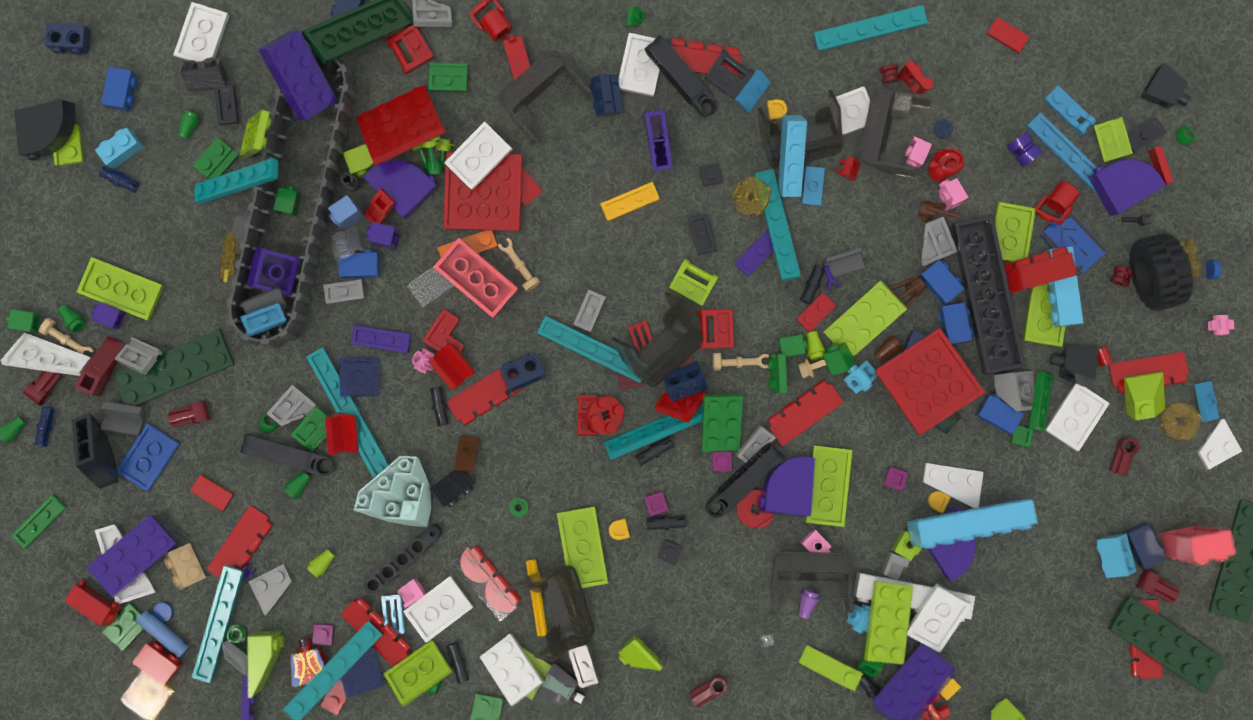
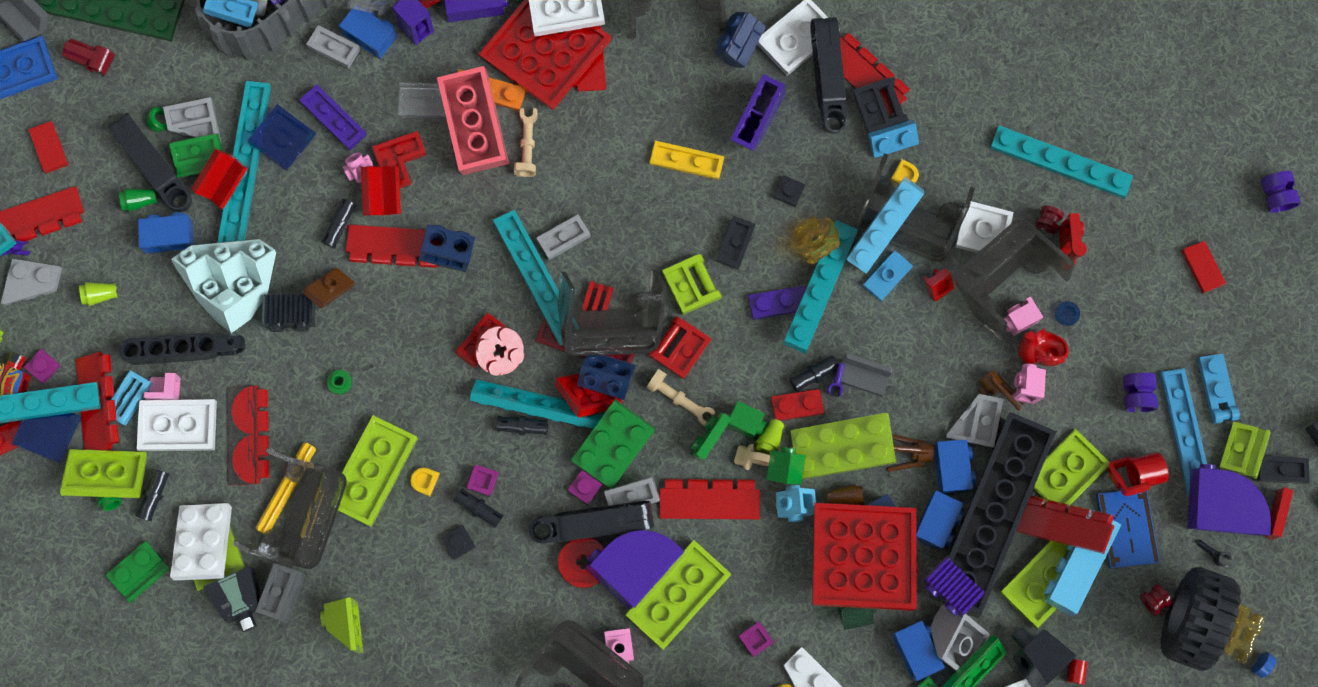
camera: 30 degrees right, 10 degrees down
none -> blue brick [138,212,194,254]
none -> dark purple brick [924,557,985,617]

